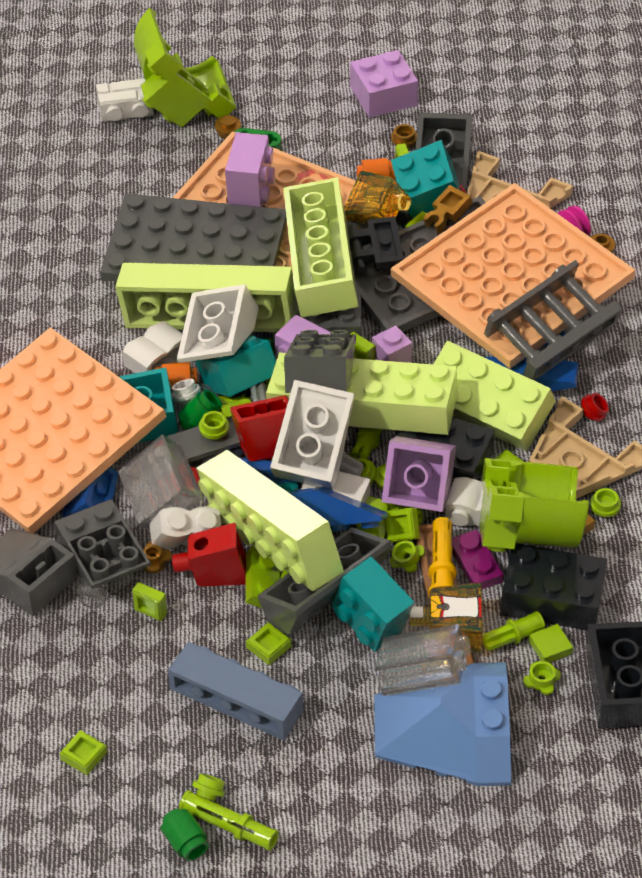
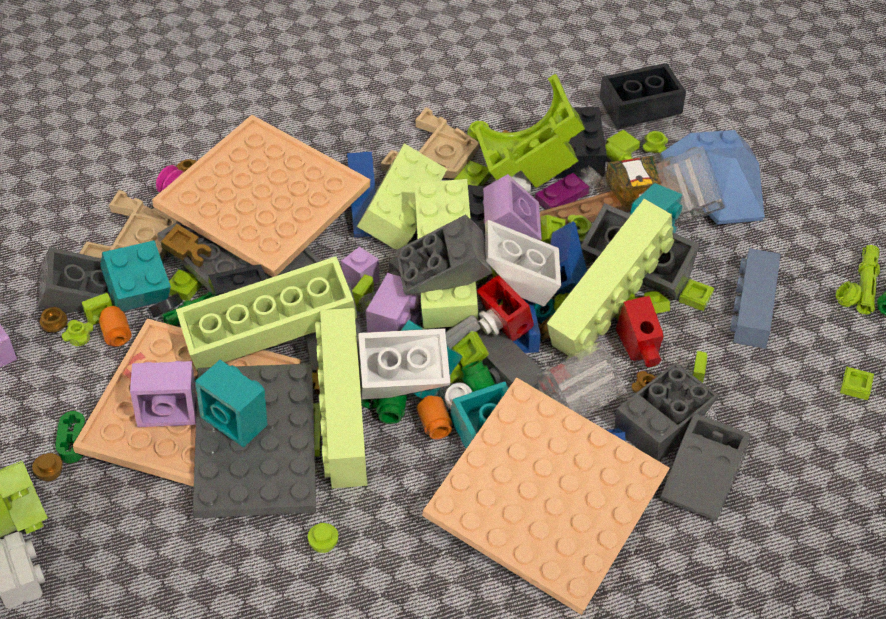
camera: 105 degrees left, 0 degrees up
white brick [123,321,182,373] -> none
white brick [149,507,221,549] -> none
lime plate [199,411,229,439] -> none
clear yellow torso [344,171,411,221] -> none
yellow pin [428,517,457,600] -> none
dark grey fence [484,260,622,381] -> none
red plate [581,393,609,422] -> none
none -> lime plate [62,320,94,346]
none -> teal brick [195,359,268,448]
none -> lime plate [308,523,339,553]
none -> clear plate [580,166,603,188]

